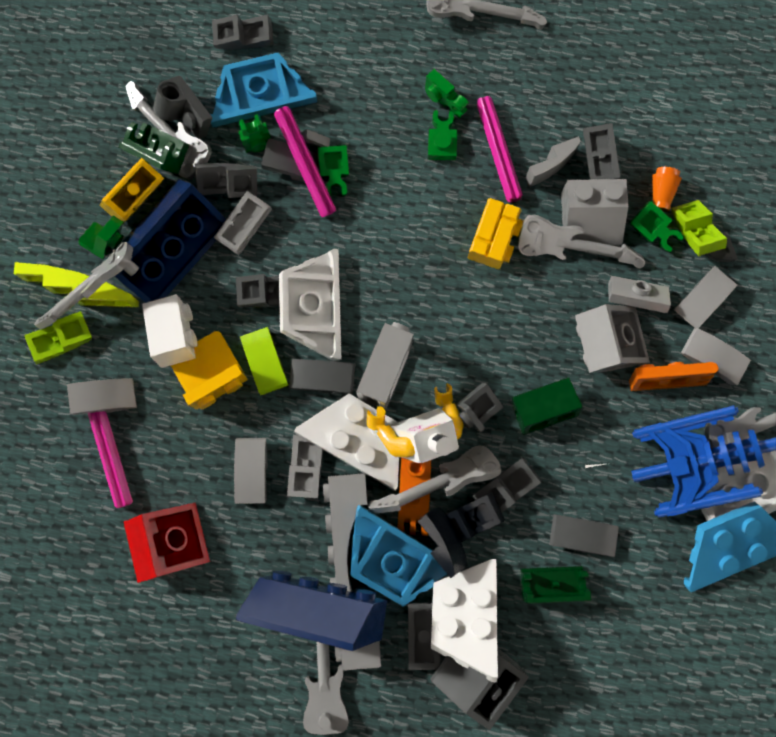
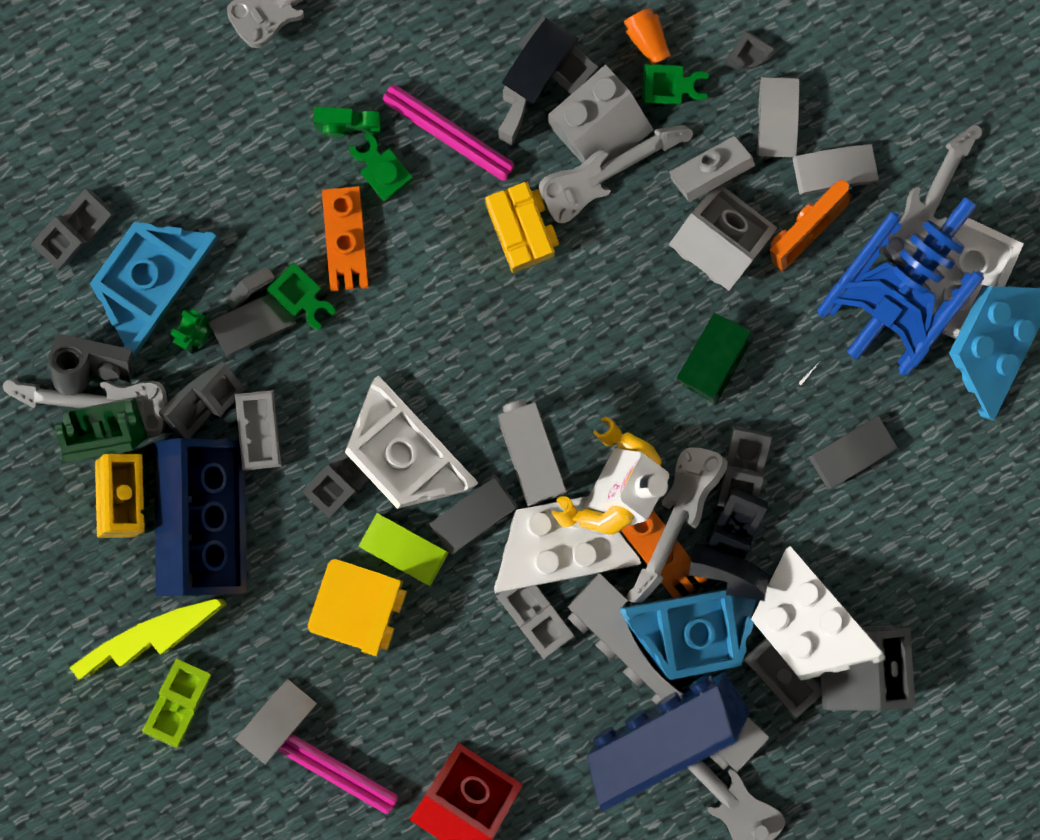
camera: 45 degrees left, 5 degrees up
light grey piece [34,242,139,330] -> none
green bracket [78,215,124,259] -> none
white brick [142,294,198,368] -> none
light grey slope [234,438,267,504] -> none
dark pink axle [274,106,336,217] -> none
dark grey bracket [456,382,503,433] -> none
dark green hinge [520,566,591,603] -> none
lime slope [671,200,727,256] -> none
none -> orange hinge [322,186,369,292]
none -> black slope [502,18,579,104]

